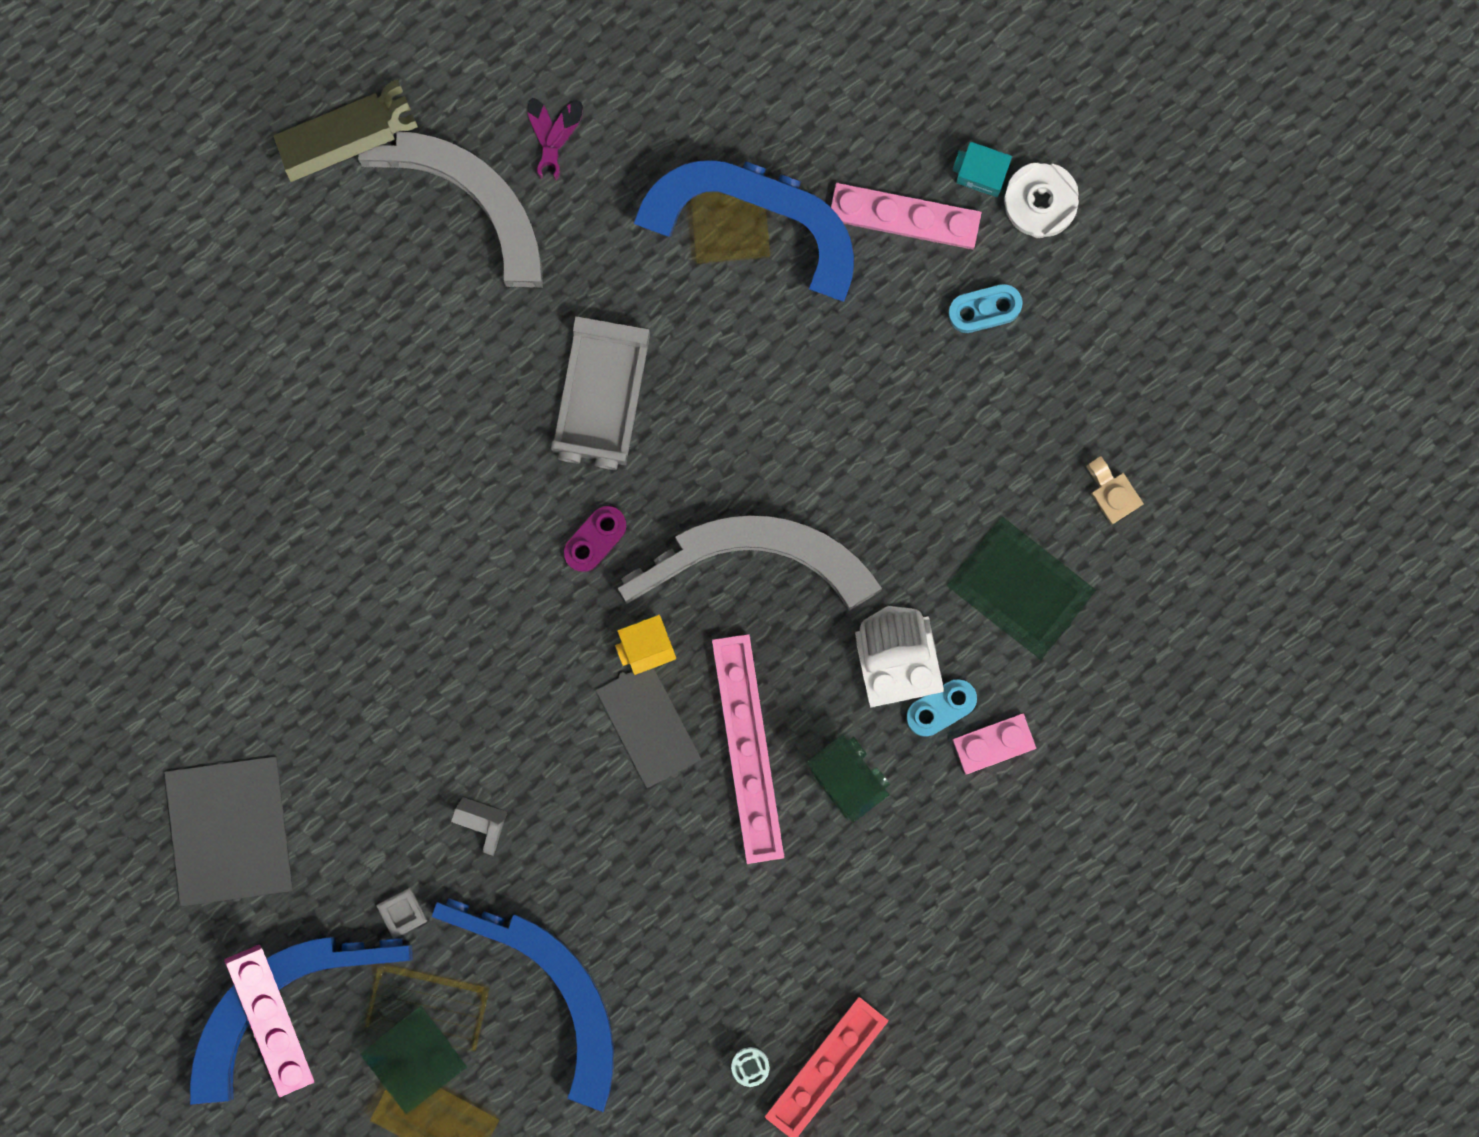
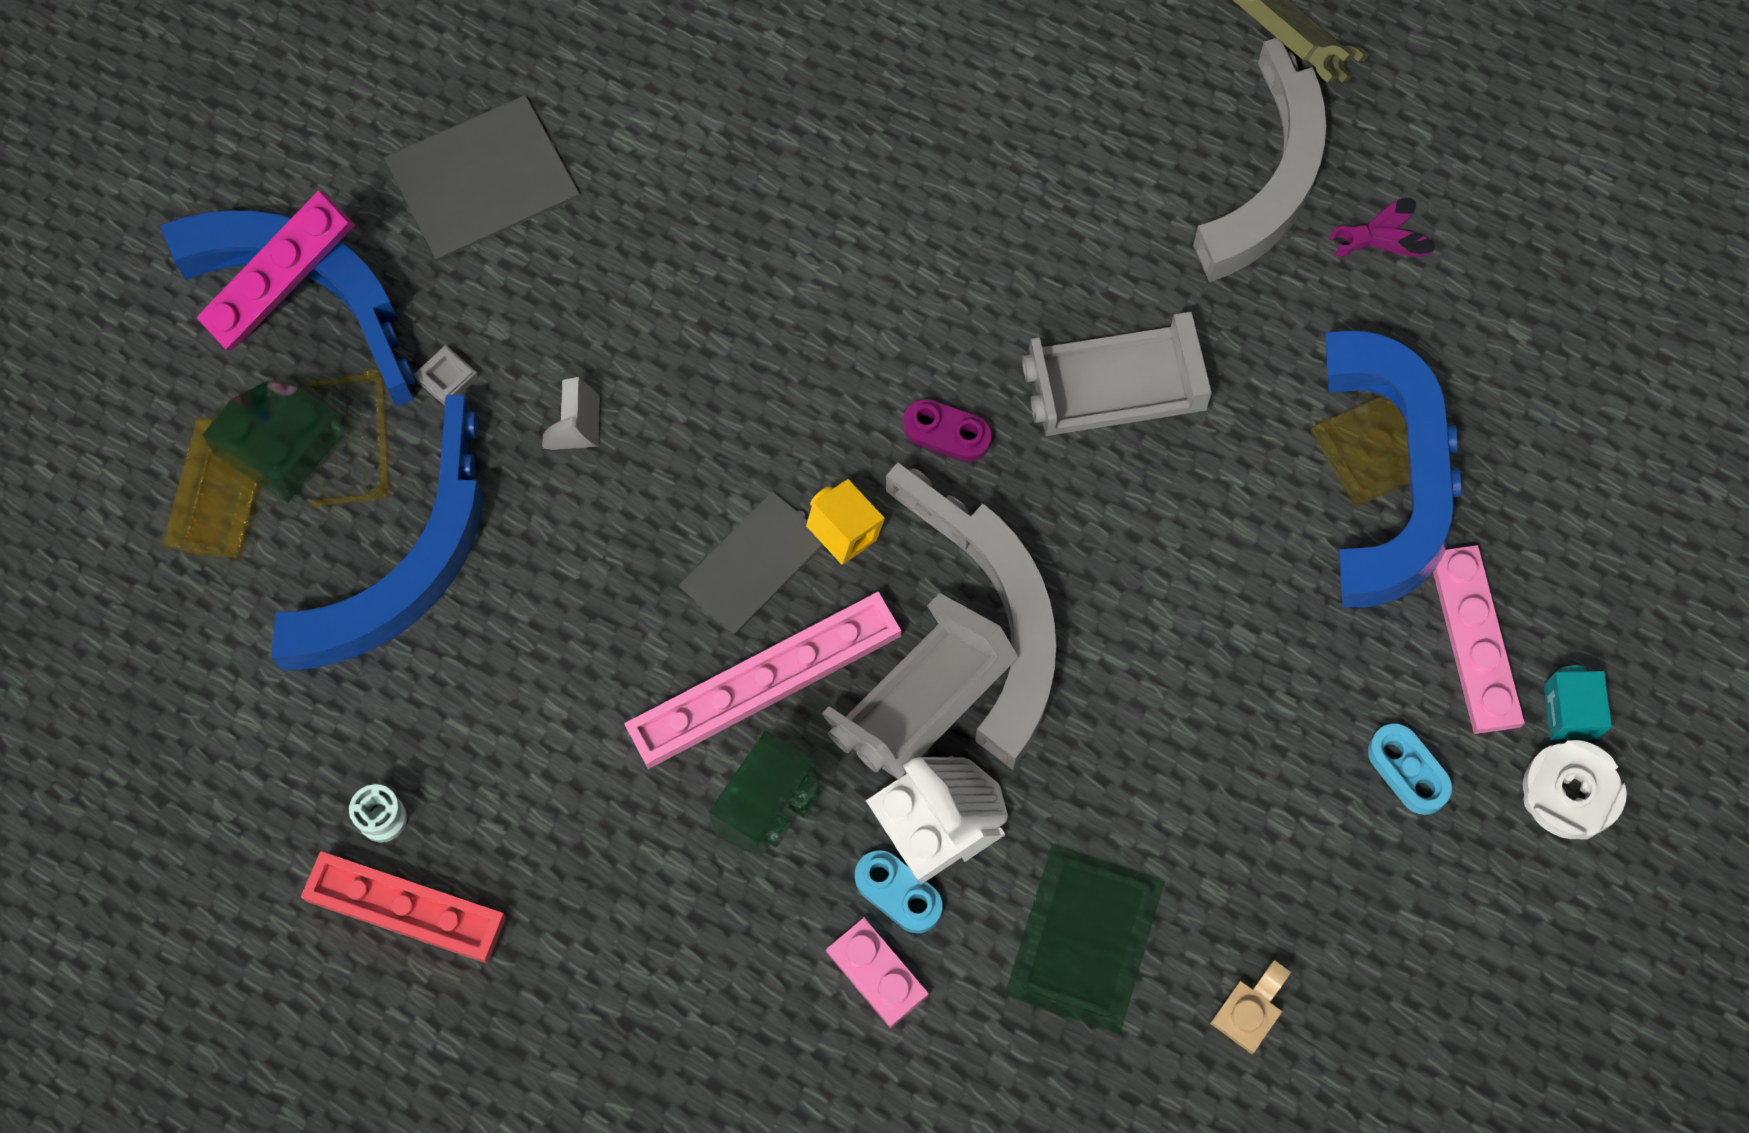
camera: 70 degrees right, 15 degrees down
none -> light grey panel [822,593,1018,780]

